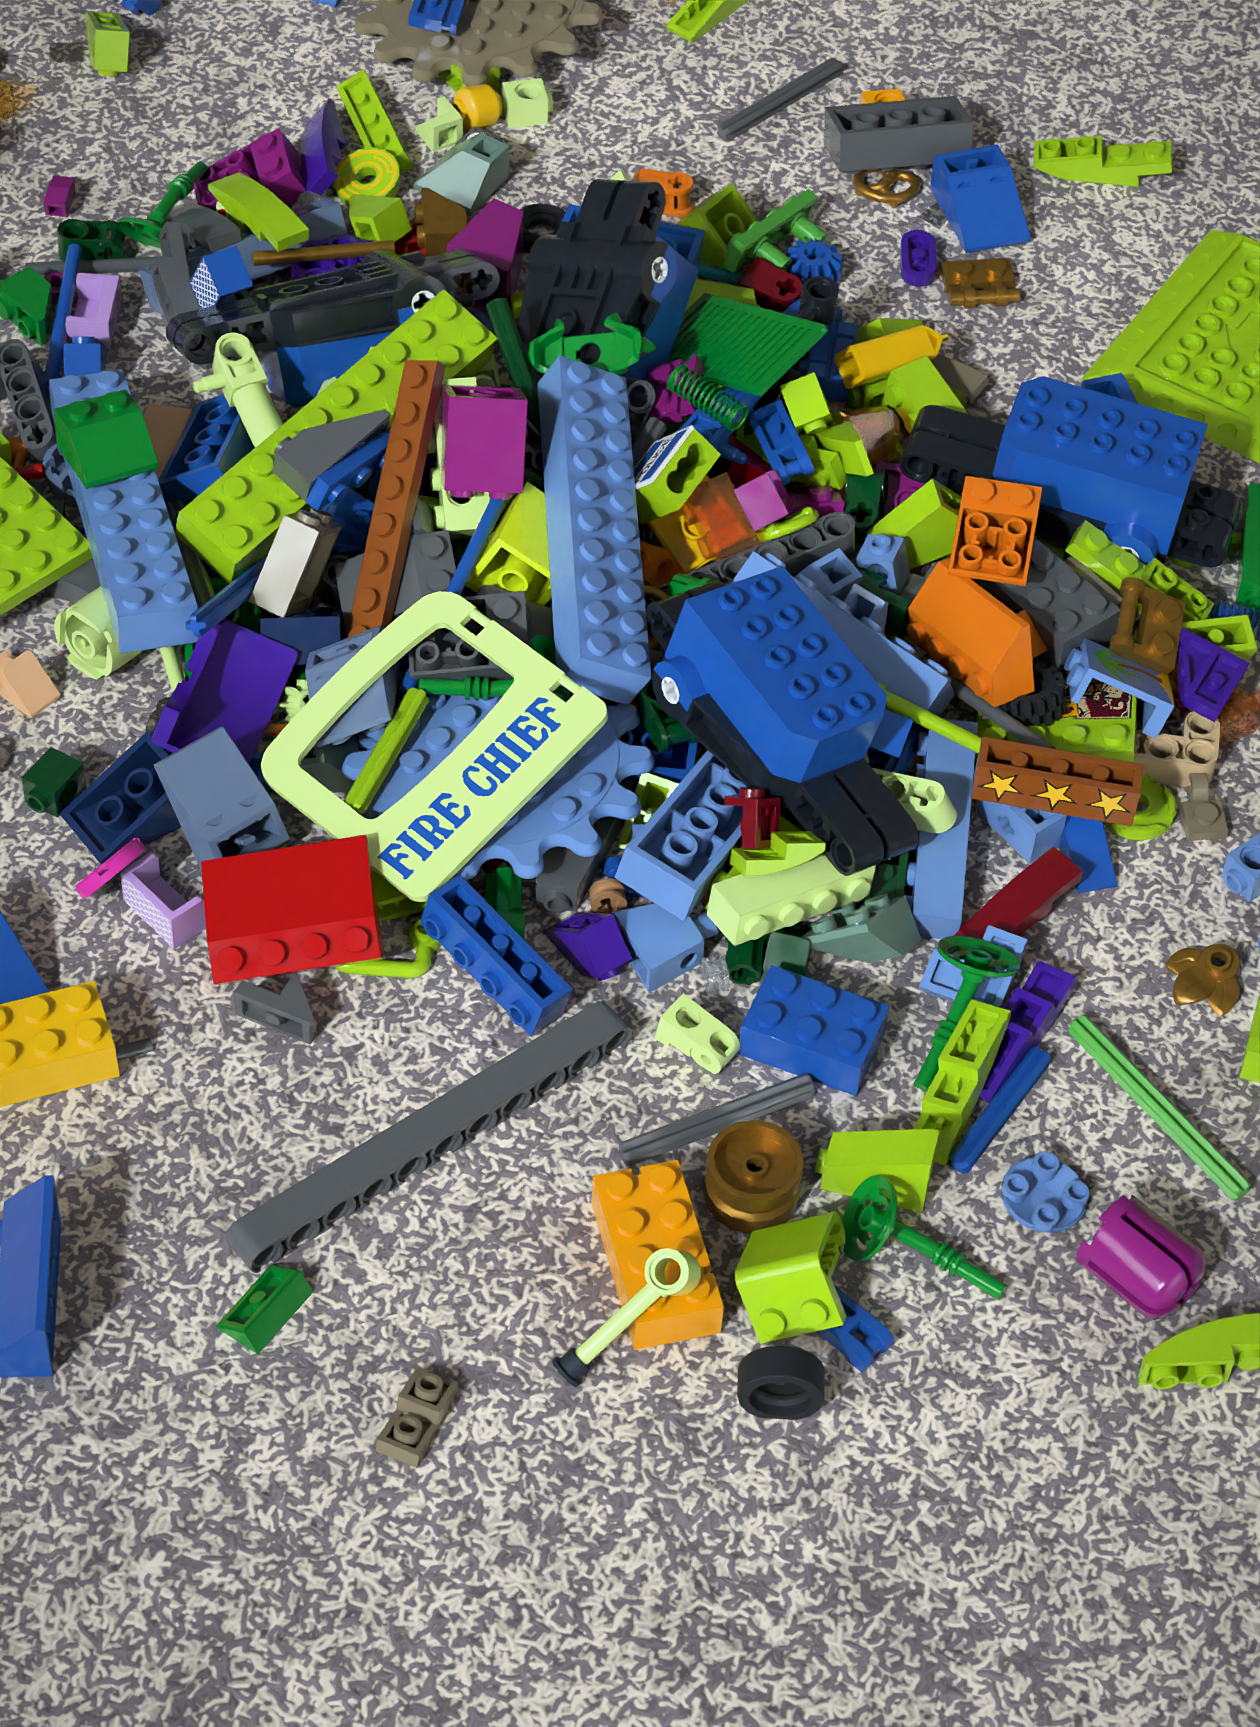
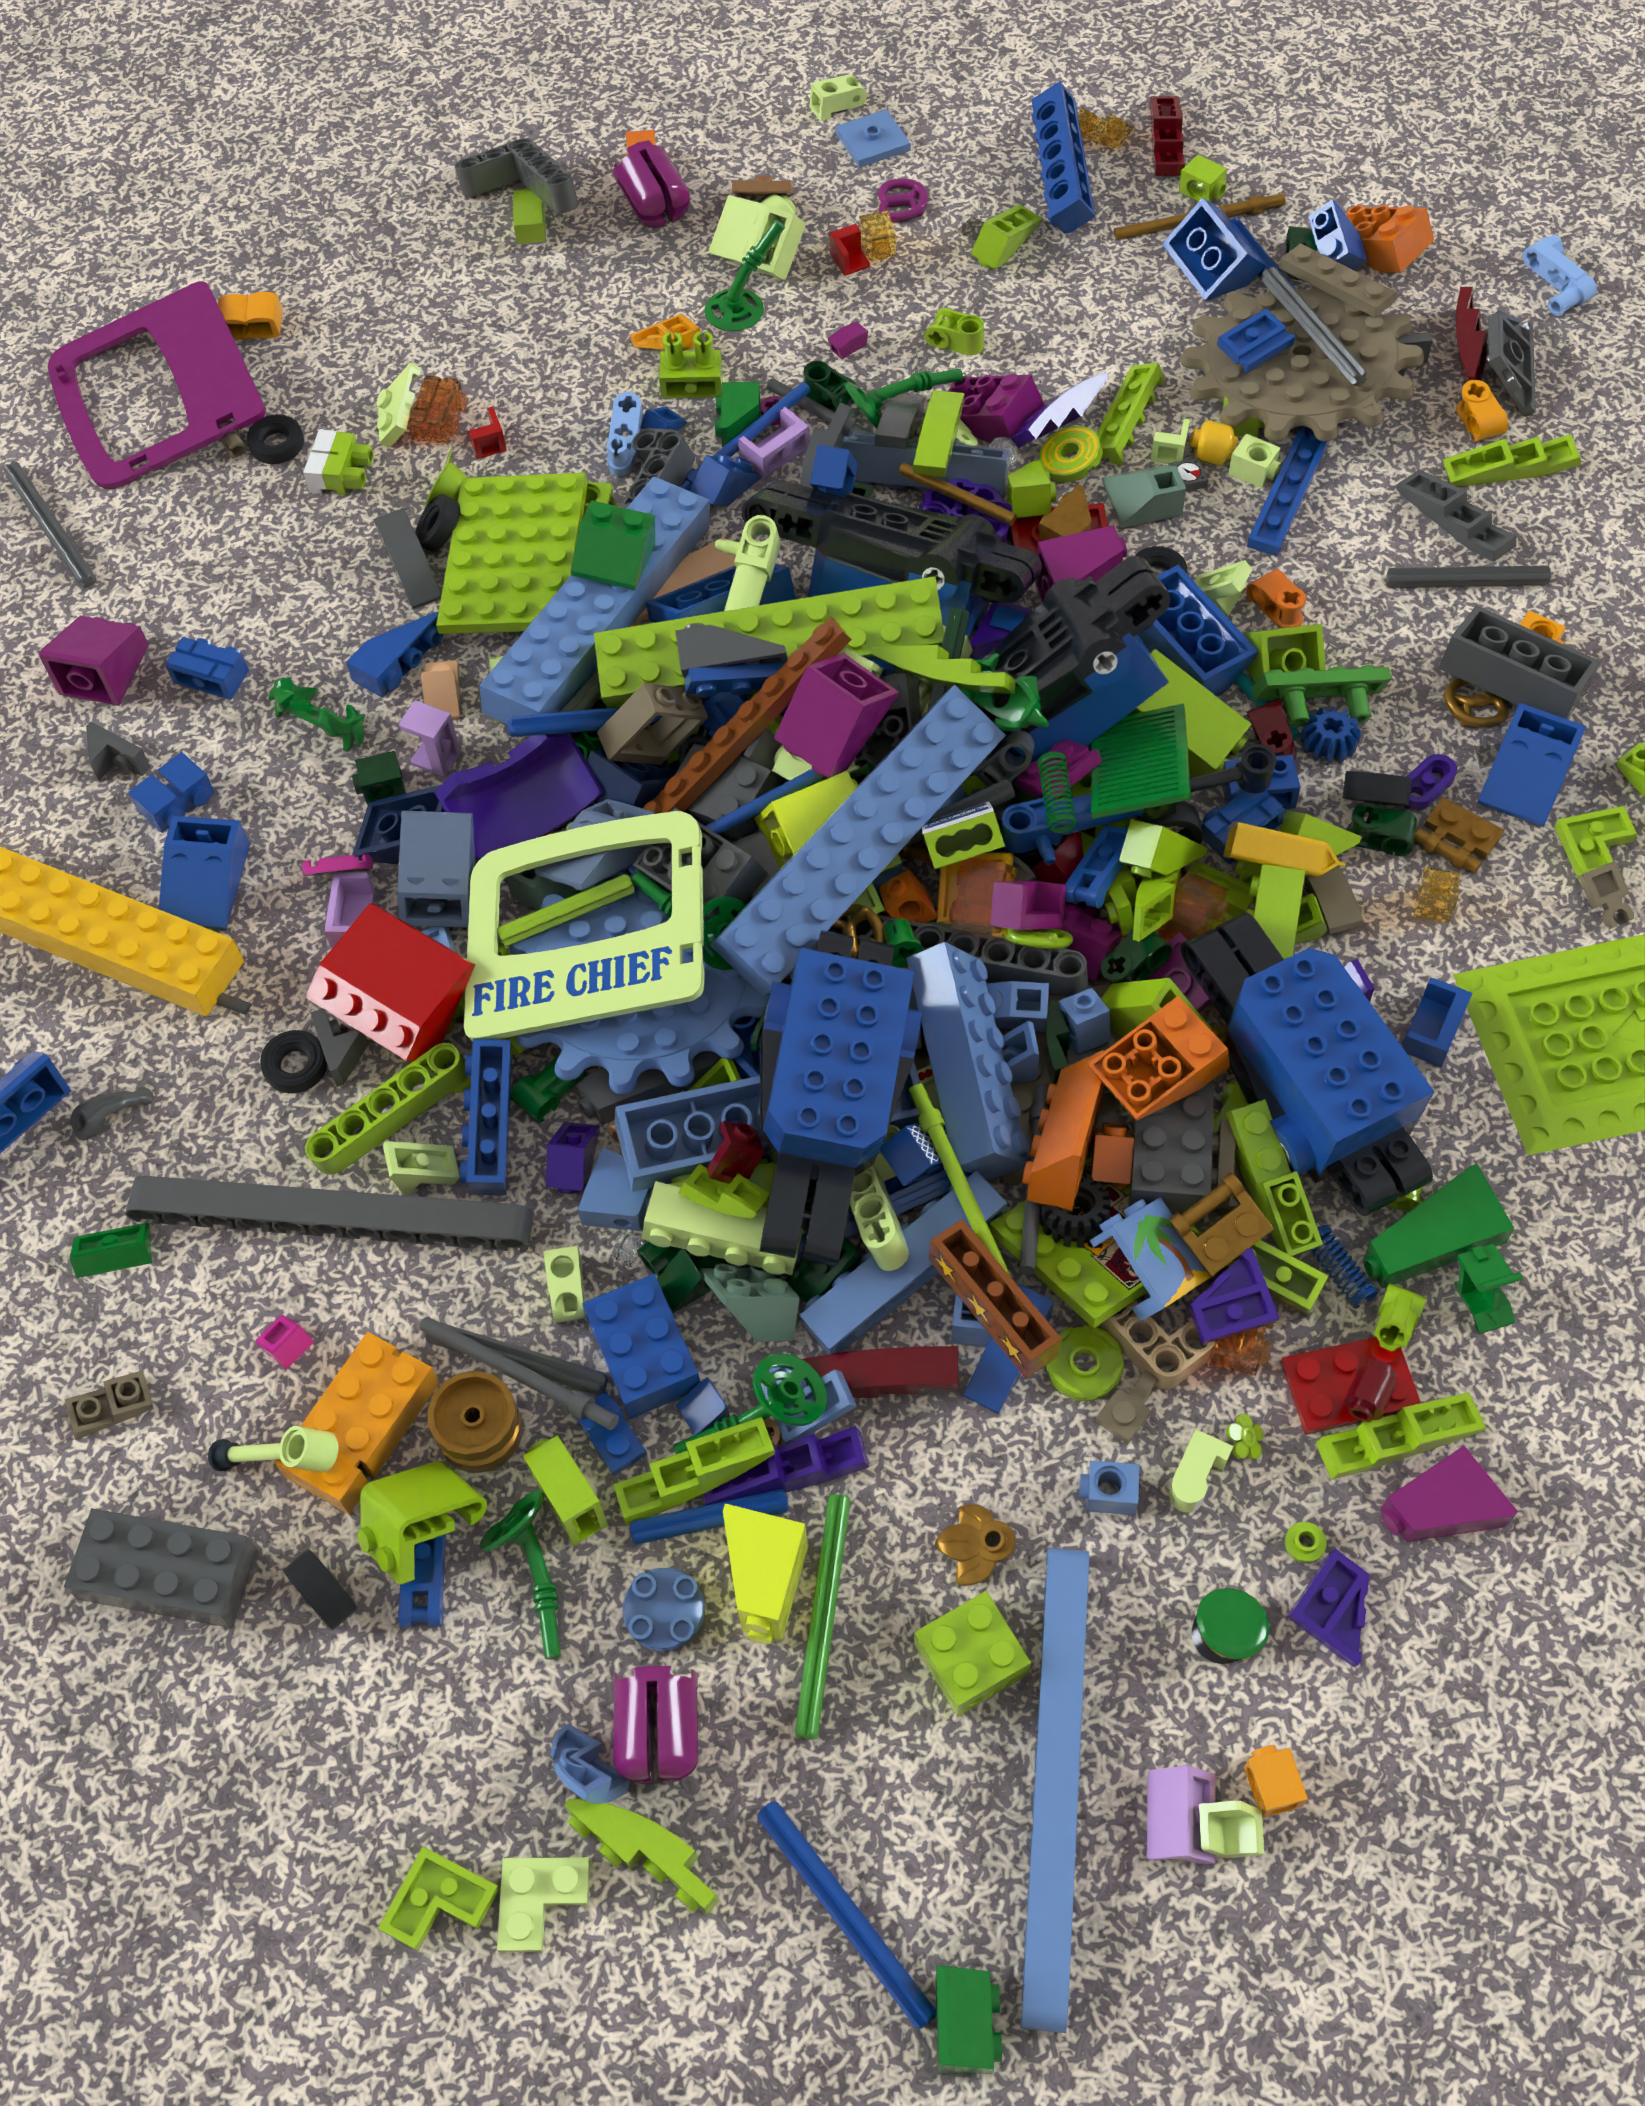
camera: 50 degrees right, 10 degrees up
none -> dark grey brick [64,1508,257,1628]
none -> dark grey piece [70,1087,154,1141]
none -> dark pink slope [255,1314,314,1370]
none -> black tyre [260,1030,327,1093]
none -> lime beam [305,1043,467,1175]
none -> lime plate [377,1846,500,1951]
none -> yellowish green slope [383,1141,460,1196]
none -> lavender panel [399,700,461,777]
none -> dark grey bar [420,1316,619,1430]
none -> yellowish green plate [497,1857,591,1952]
none -> medium blue brick [550,1724,630,1804]
none -> blue slope [573,1392,647,1477]
none -> blue slope [675,1377,730,1435]
none -> neon yellow slope [723,1504,808,1644]
none -> lime slope [870,645,1015,694]
none -> lime piece [924,308,984,356]
none -> blue plate [1247,426,1330,556]
none -> black tyre [1342,771,1412,806]
none -> dark green piece [1346,803,1417,857]
none -> dark grey slope [1397,470,1516,562]
none -> clear yellow brick [1413,867,1460,923]
none -> lime plate [1554,806,1637,884]
none -> dark tan plate [1578,861,1634,929]

